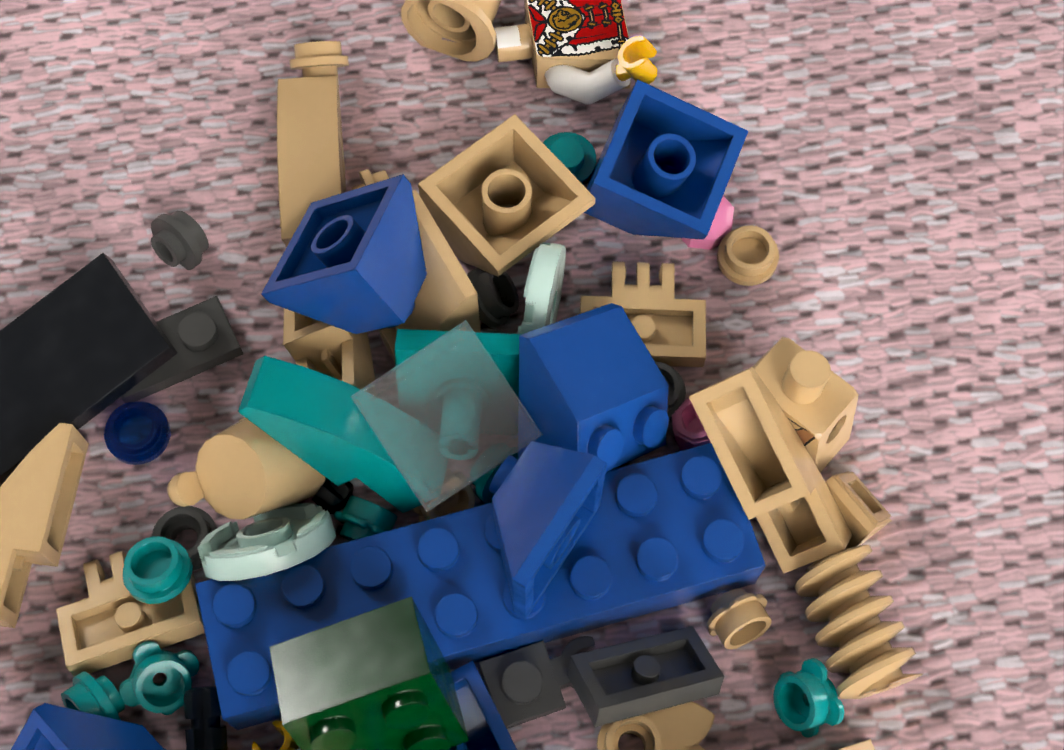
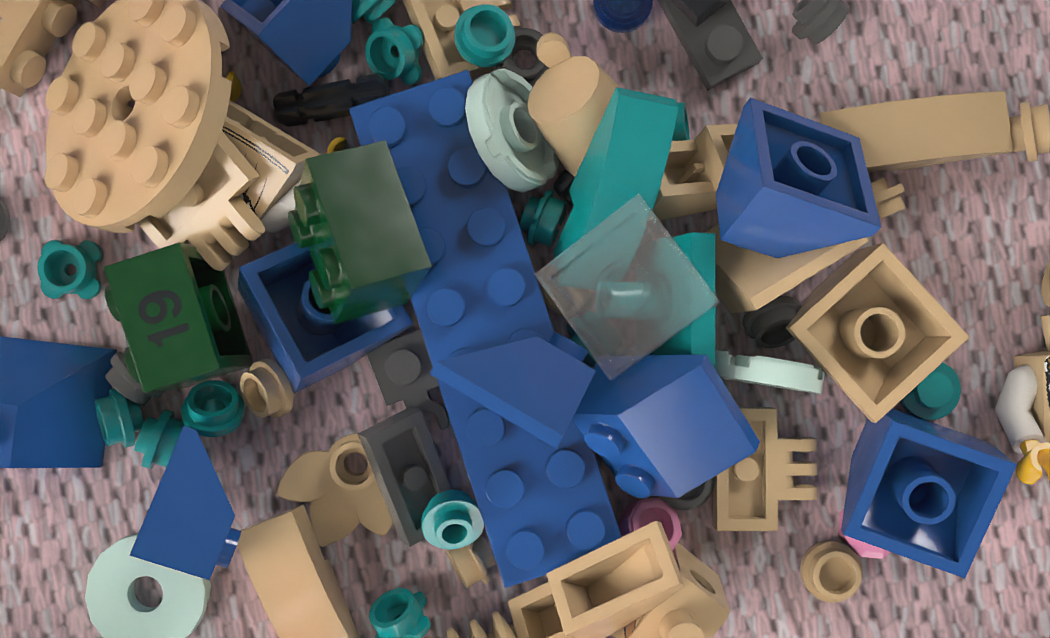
camera: 90 degrees right, 20 degrees up
none -> teal plate [421,490,484,550]

